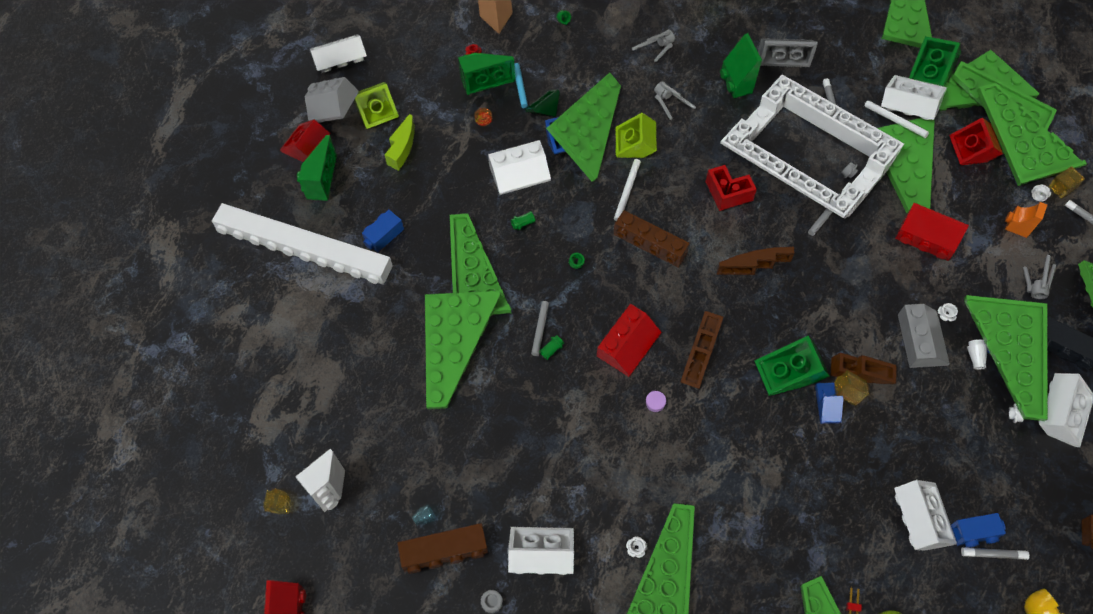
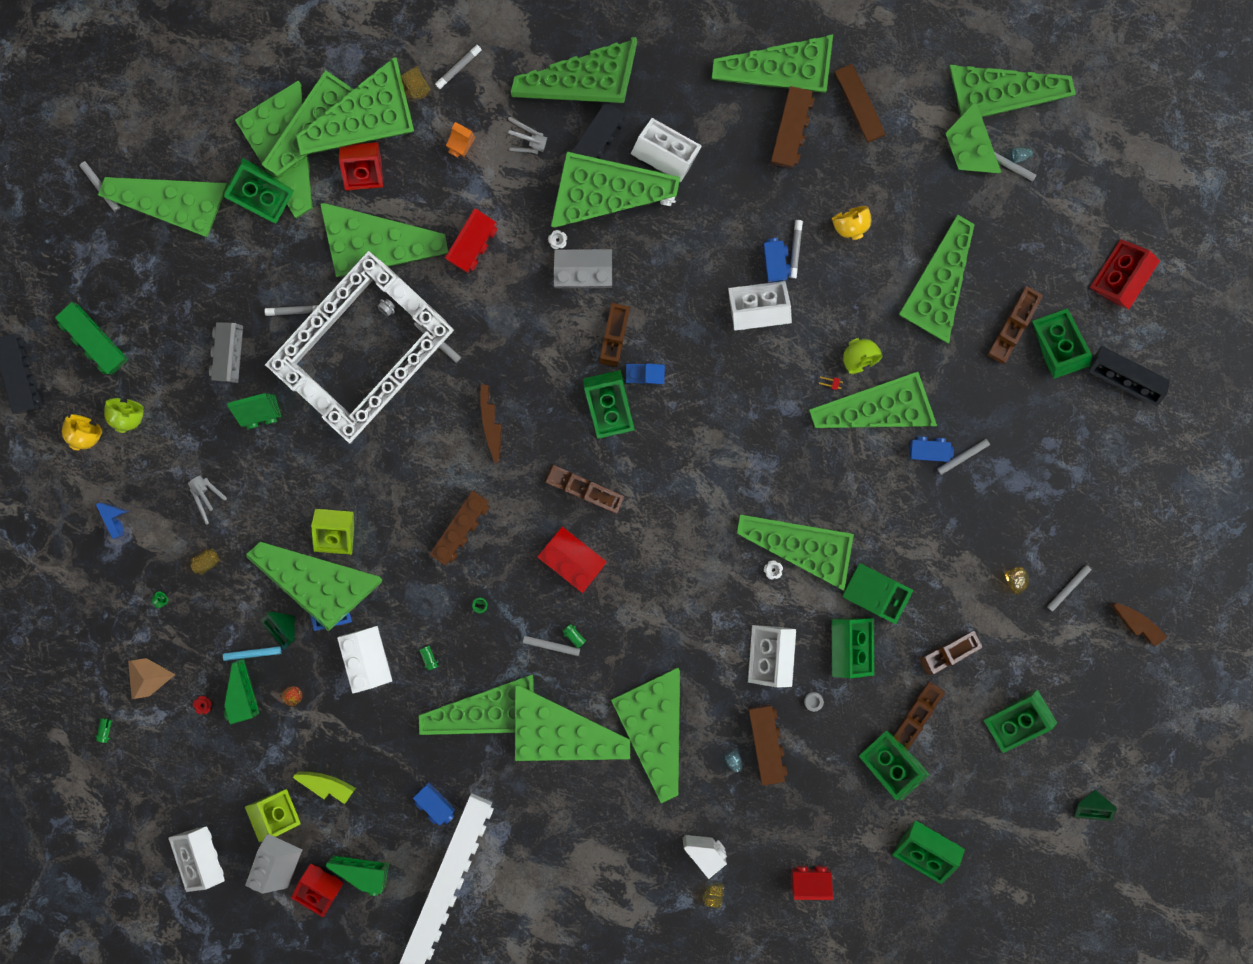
camera: 85 degrees left, 25 degrees up
white bar [614,159,641,221] -> none
lavender tile [646,391,666,412] -> none
light grey plant [654,81,696,120] -> none
red brick [705,165,757,211] -> none
clear yellow brick [834,370,869,406] -> none
white bar [865,100,929,138] -> none
white slope [881,75,947,120] -> none
white cone [967,340,988,370] -> none
white plate [1031,185,1051,201] -> none
none -> clear yellow brick [190,548,220,575]
none -> bright green wing [611,667,680,803]

